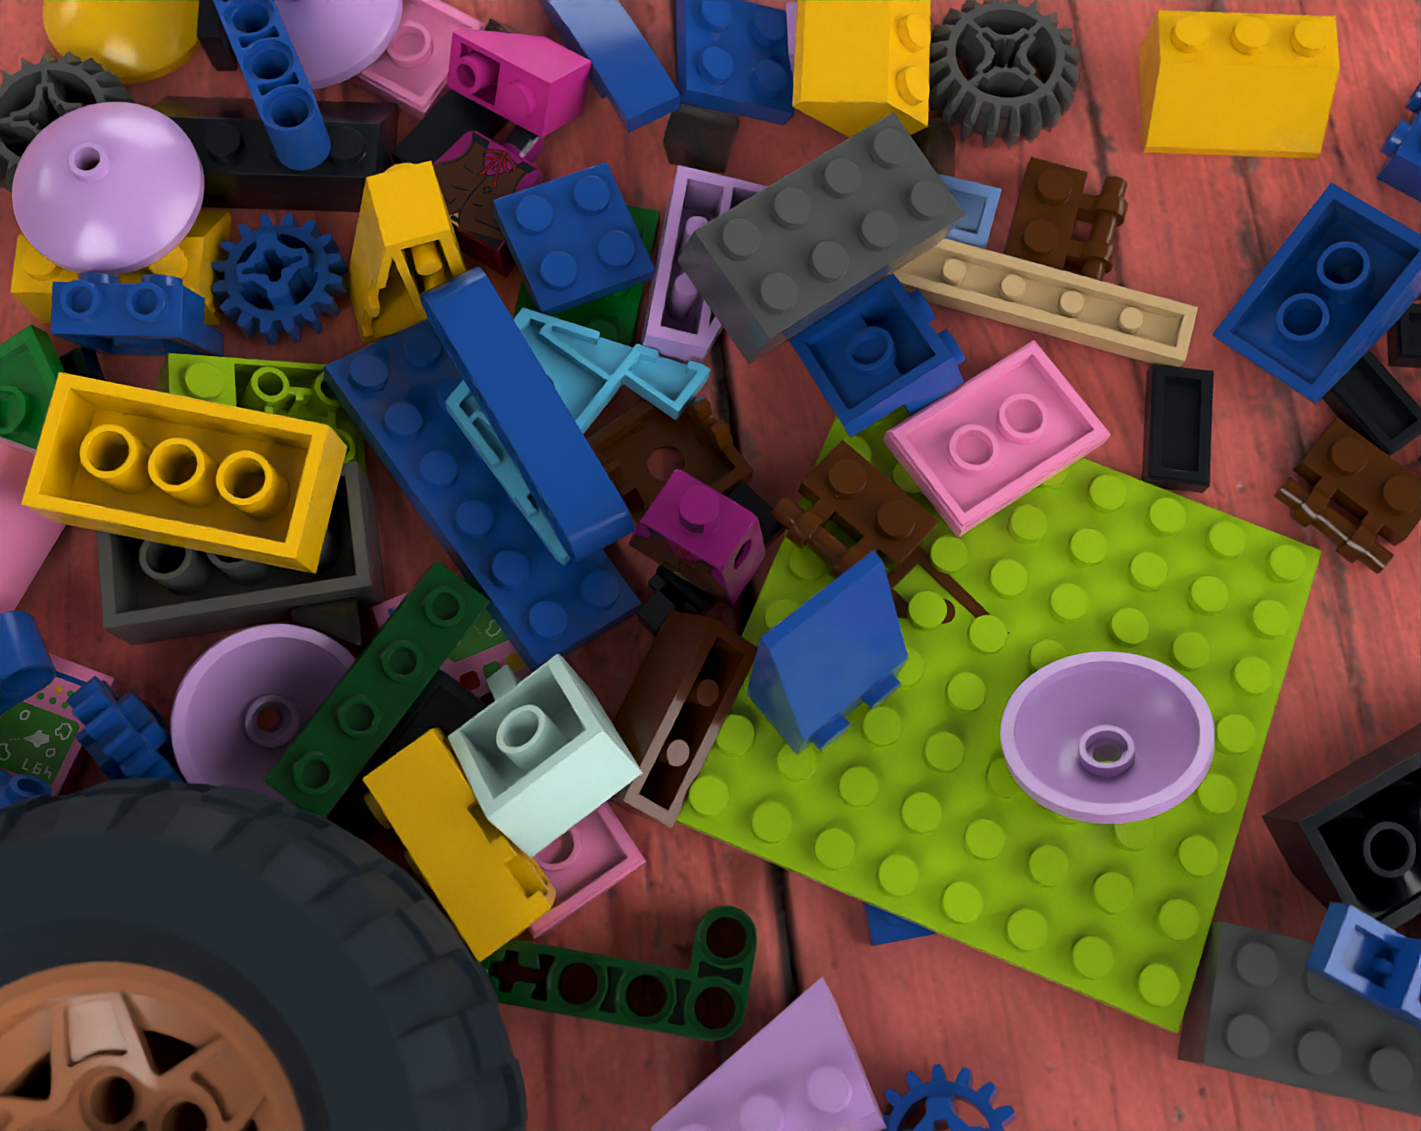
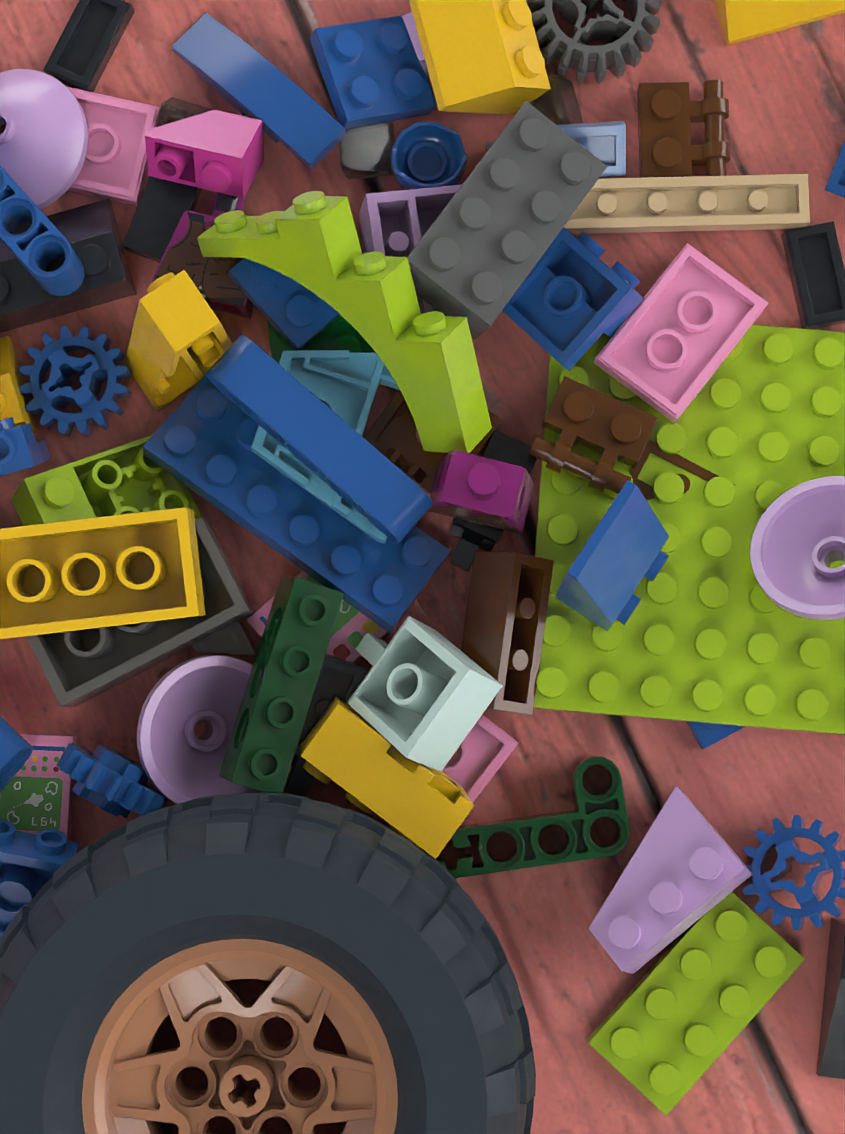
camera: 10 degrees left, 10 degrees up
none -> lime arch [197,191,492,453]
none -> blue hair [391,122,468,190]

